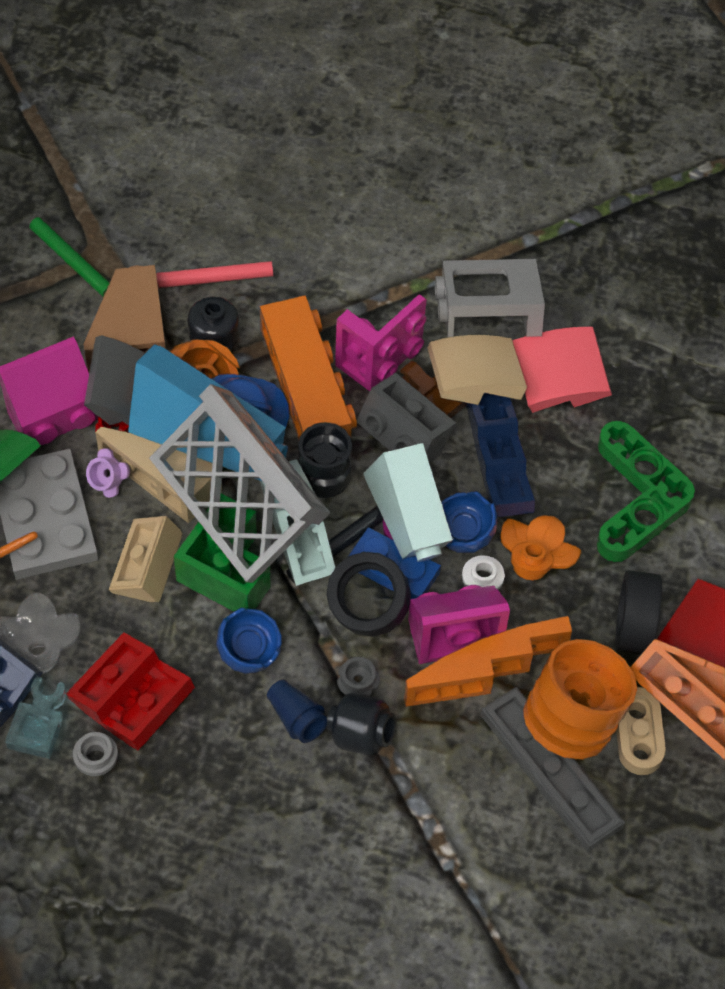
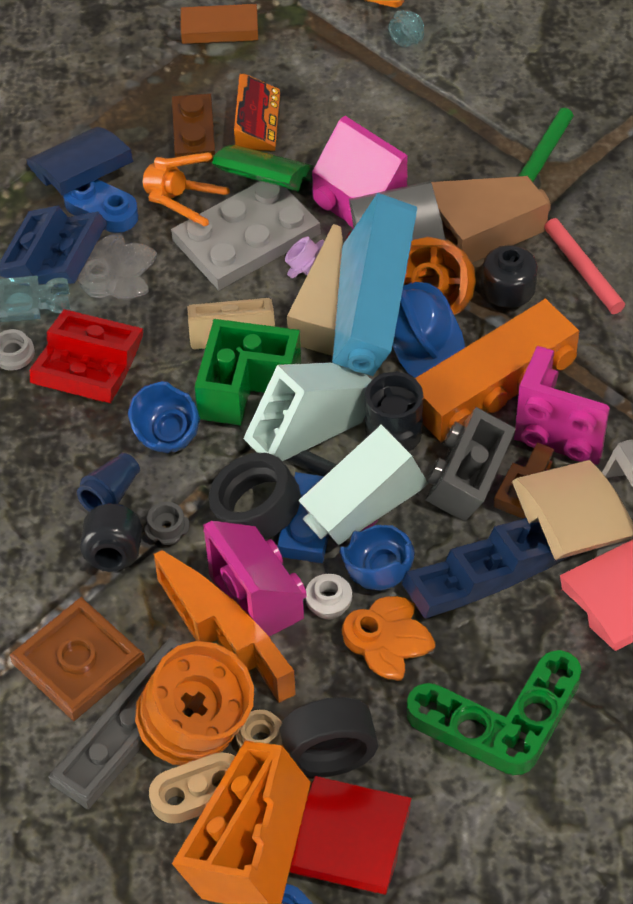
camera: 75 degrees right, 5 degrees down
light grey fence [149,384,330,583] -> none
none -> dark orange tile [10,597,145,721]

